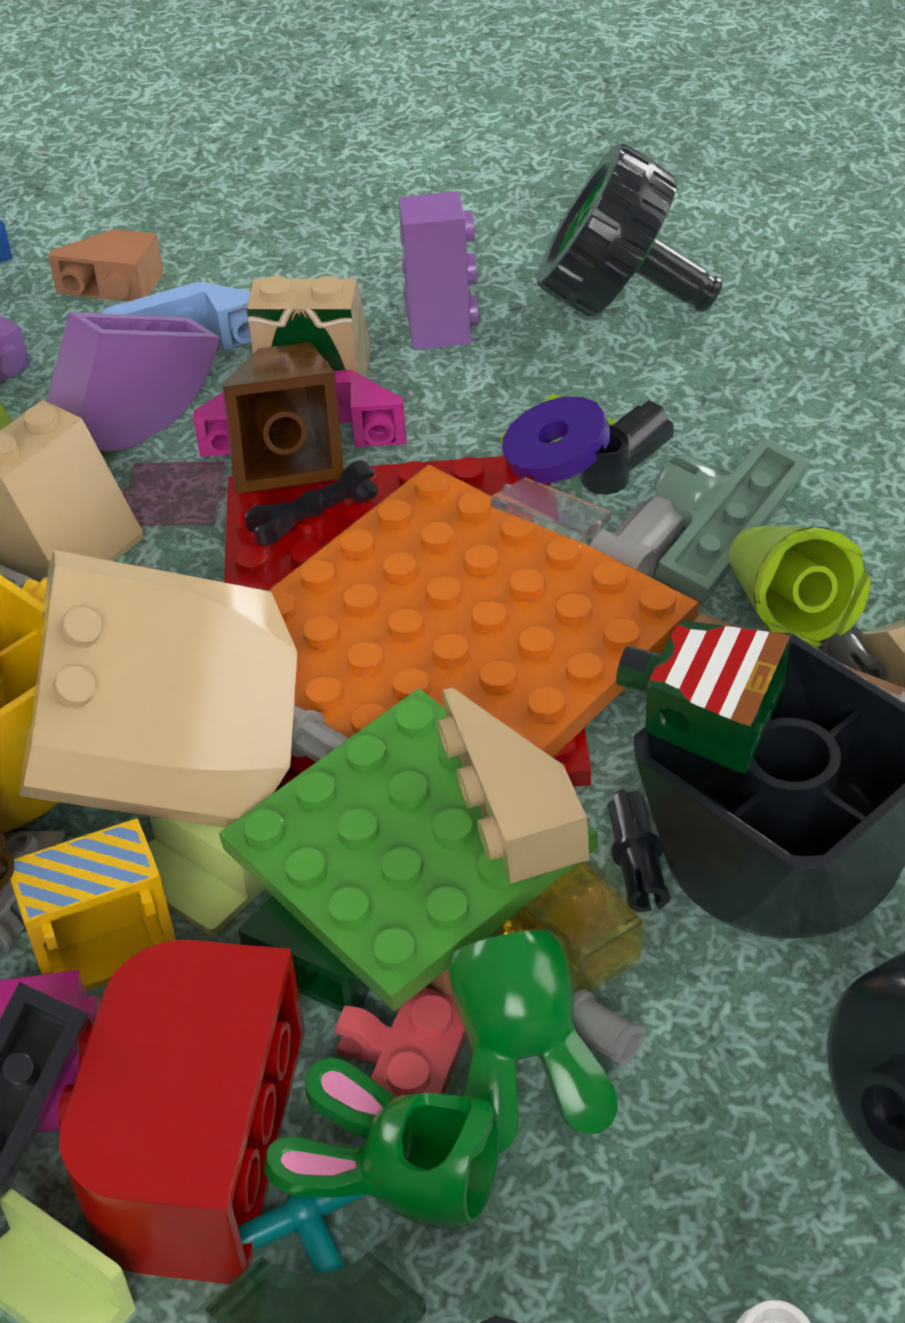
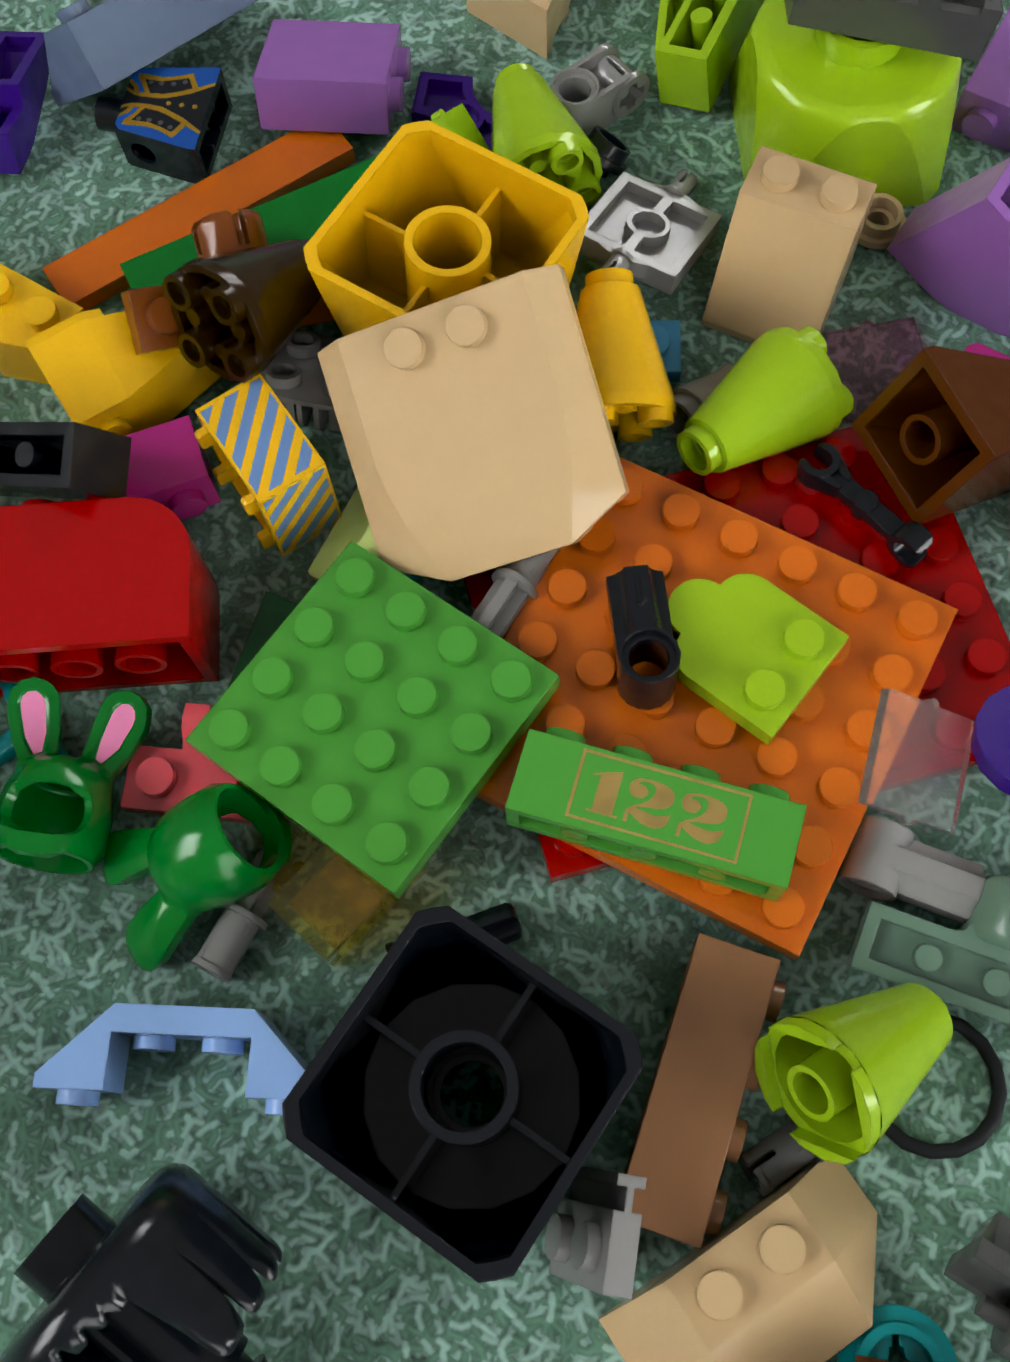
camera: 80 degrees right, 25 degrees up
tan slope [437,687,589,884] -> none
torso [616,621,790,774] -> none
none -> light blue slope [32,1003,309,1116]
none -> bright green brick [505,727,807,902]
none -> black piece [606,565,681,710]
none -> lime plate [668,573,850,745]
none -> lime cone [677,326,854,476]

